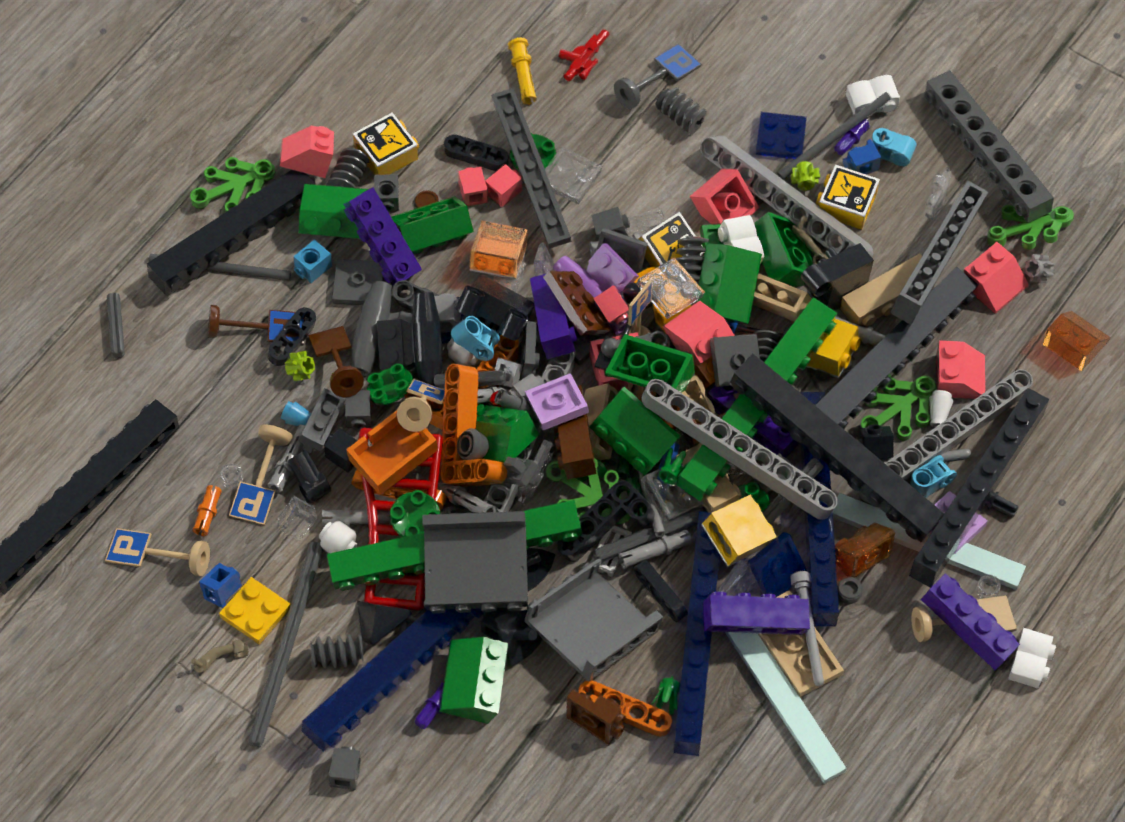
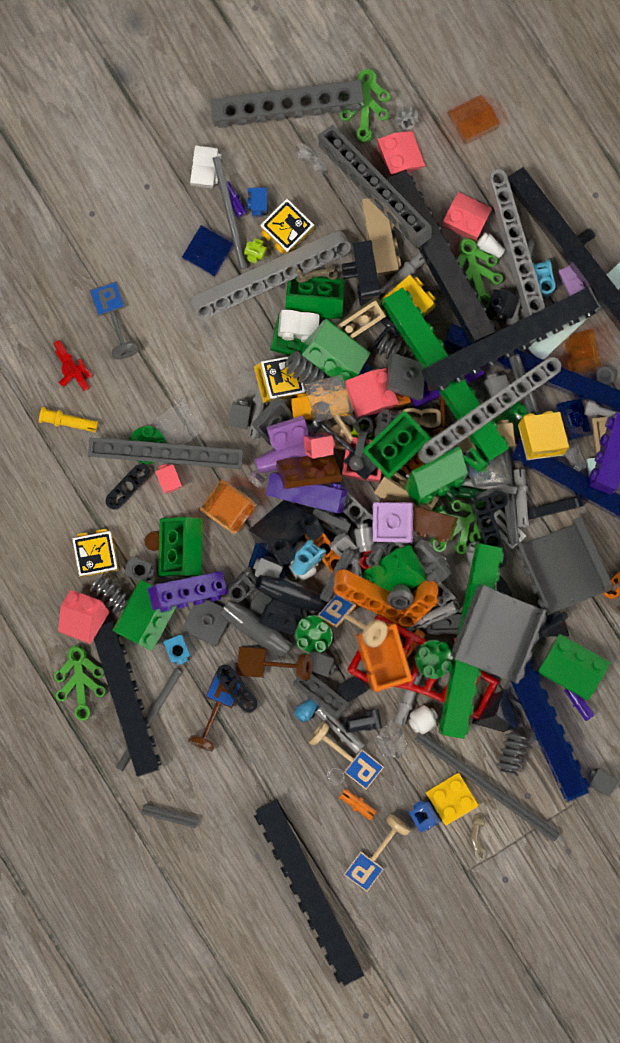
camera: 70 degrees left, 25 degrees up
lime gear [285,351,315,381] -> none
coral brick [458,167,488,206] -> none
dark grey piece [655,87,707,135] -> none
coral slope [690,169,760,225] -> none
medium azure piece [872,128,917,166] -> none

